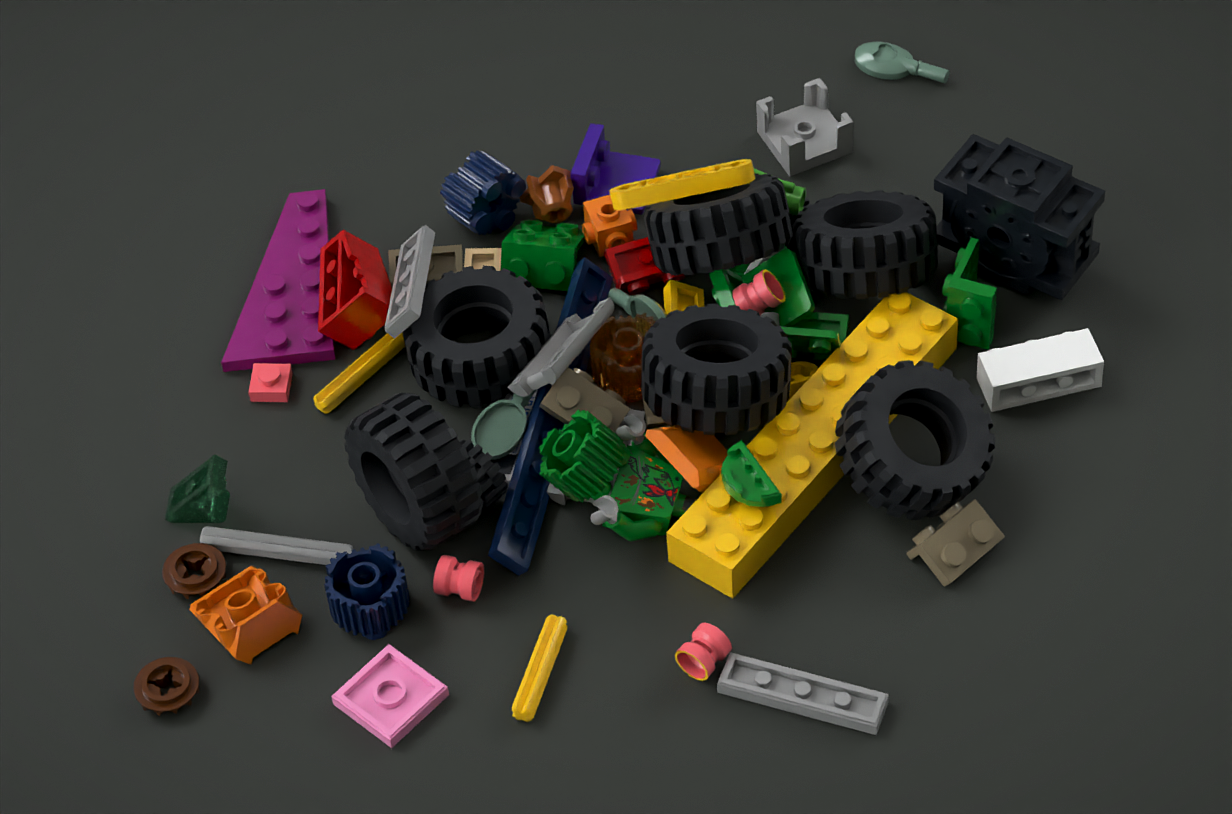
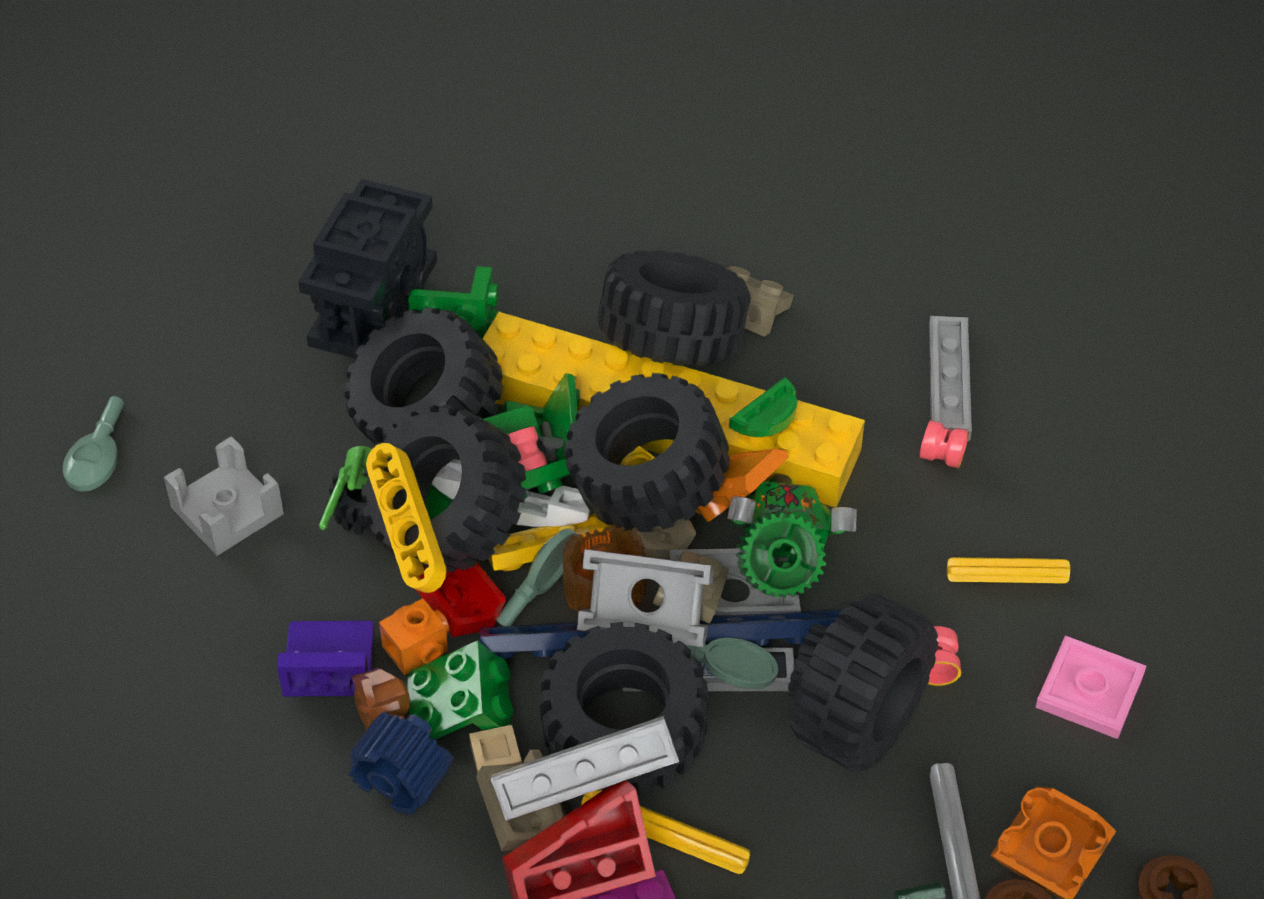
camera: 110 degrees left, 0 degrees up
dark blue brick [324,543,410,640] -> none
white brick [977,328,1104,412] -> none

